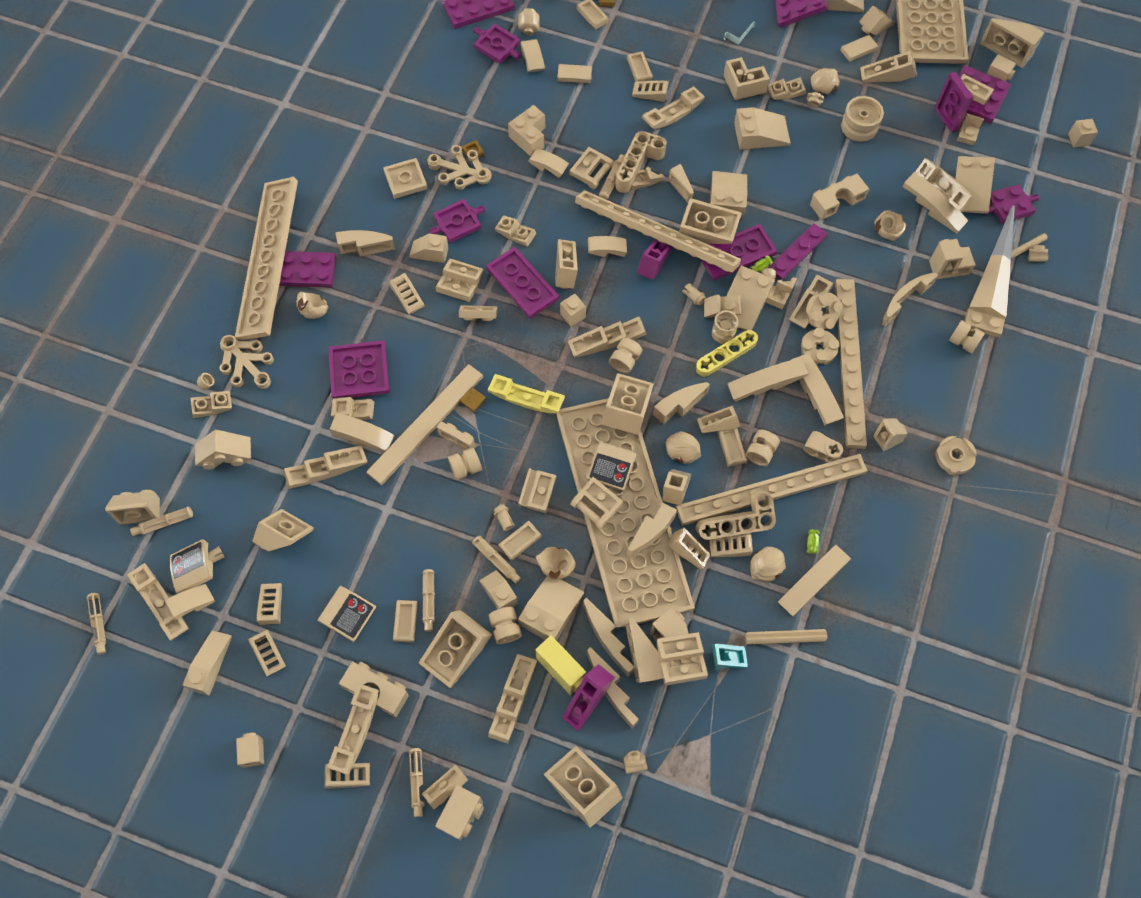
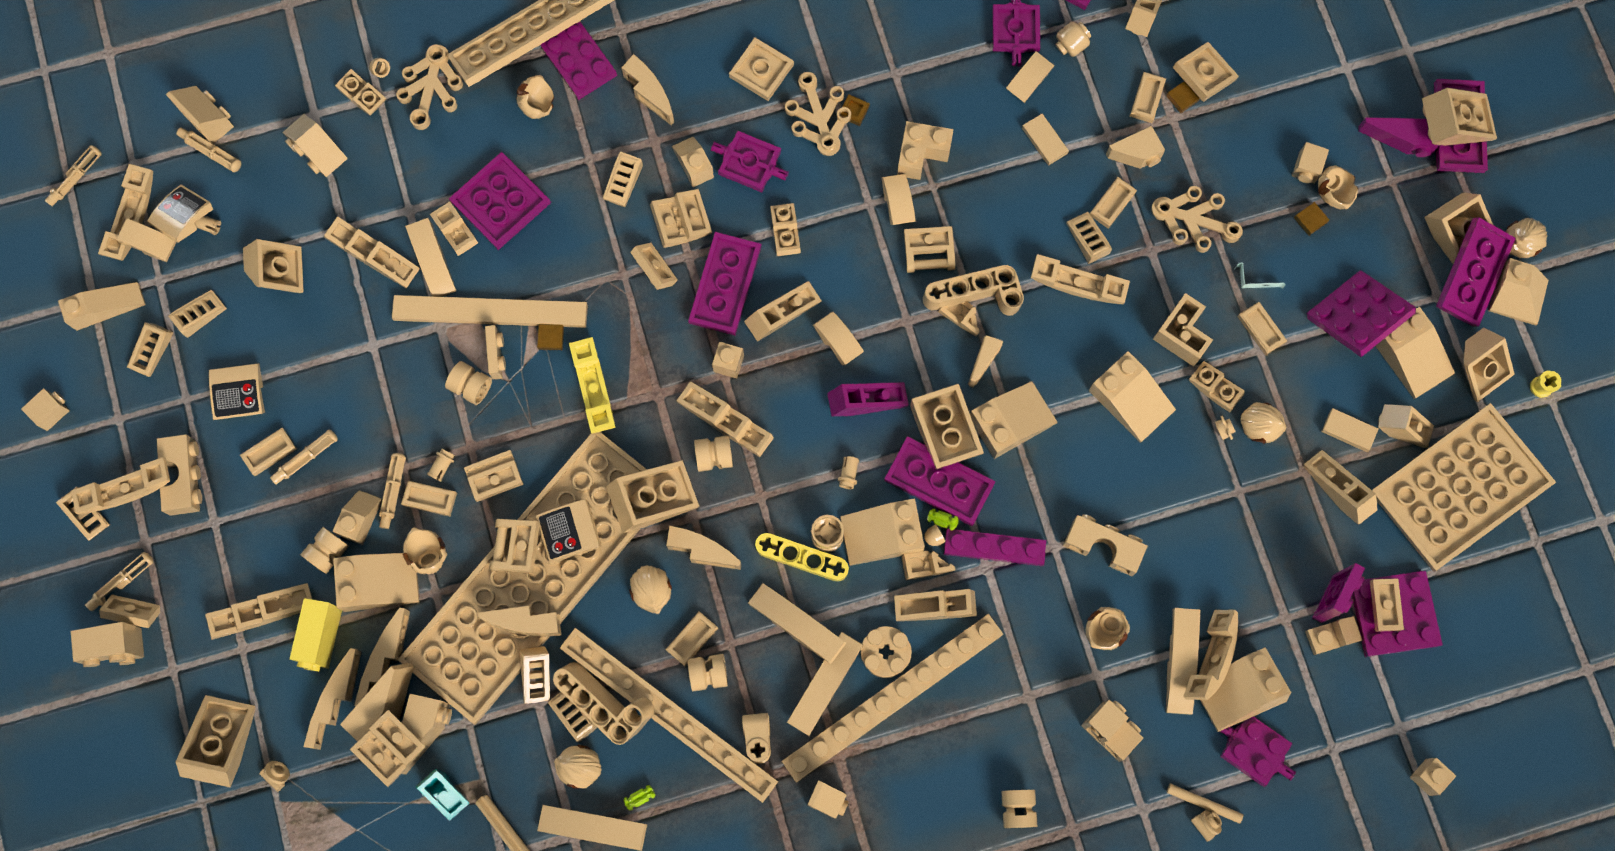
camera: 55 degrees right, 10 degrees up
tan slope [419,610,492,688] -> none
magenta slope [562,664,615,731] -> none
tan plate [575,190,741,272] -> none
tan piece [599,154,625,200] -> none
tan slope [662,469,692,506] -> none
tan slope [697,406,741,433] -> none
tan slope [704,295,741,318] -> none
tan plate [806,292,843,329] -> none
tan wheel [841,96,884,142] -> none
tan slope [882,273,938,326] -> none
tan plate [965,205,1015,338] -> none
tan slope [980,18,1045,68] -> none
tan brick [987,54,1016,82] -> none
none -> tan slope [1106,126,1165,169]
none -> tan plant [1151,186,1243,253]
none -> tan tile [1237,302,1287,356]

